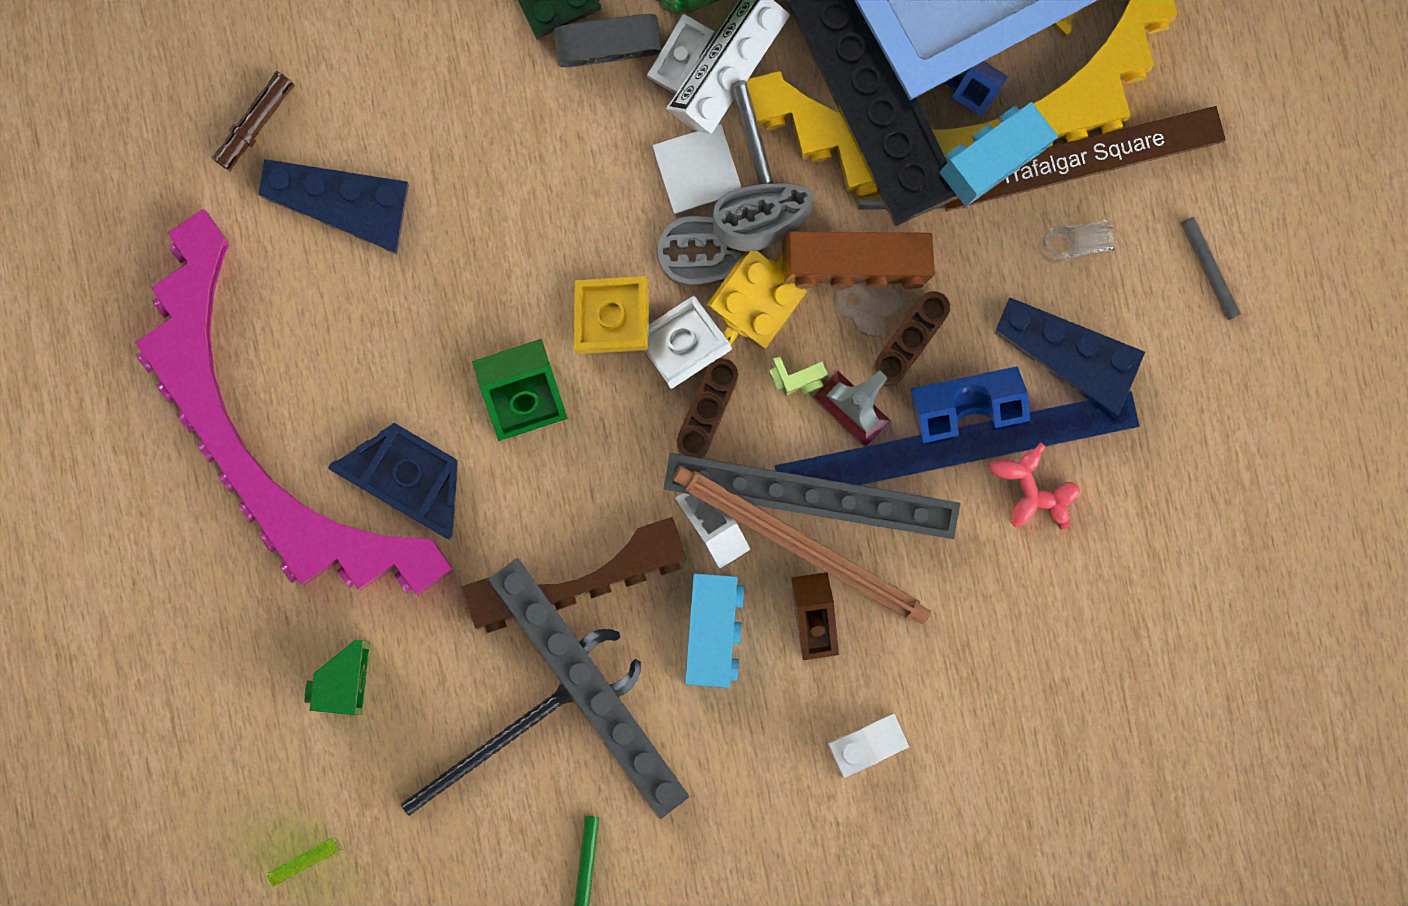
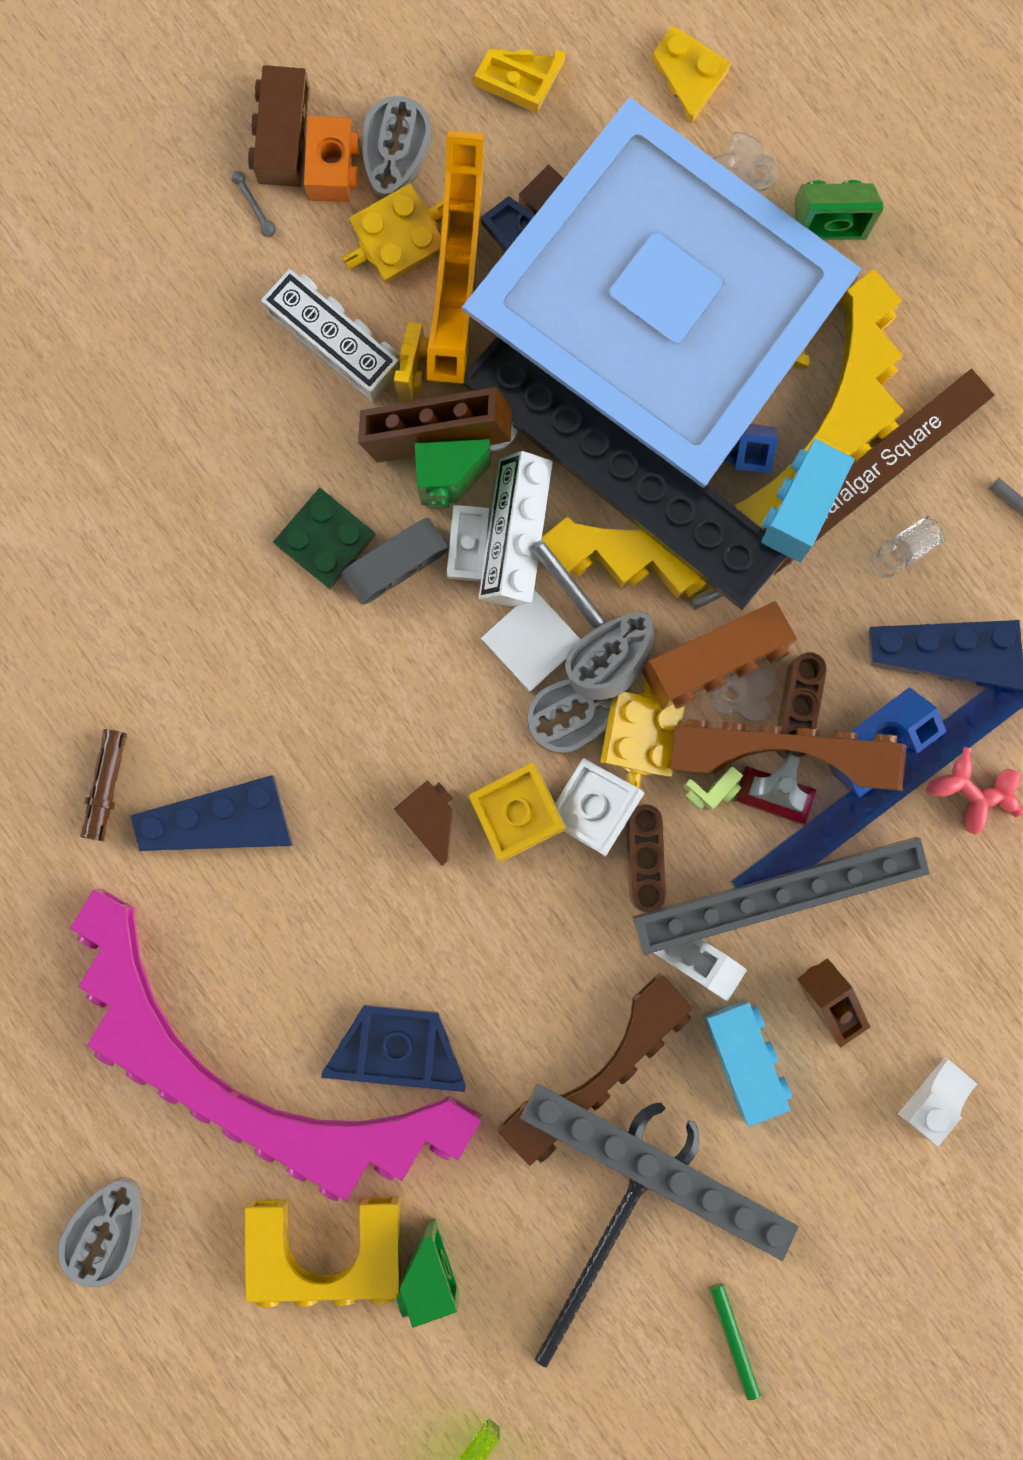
camera: 20 degrees left, 0 degrees up
green slope [472,339,568,441] -> none
nougat piece [672,466,931,625] -> none
none -> light grey piece [58,1177,142,1287]
none -> yellow arch [245,1196,402,1308]
none -> reddish brown slope [394,780,453,866]
none -> dark orange arch [671,719,906,791]

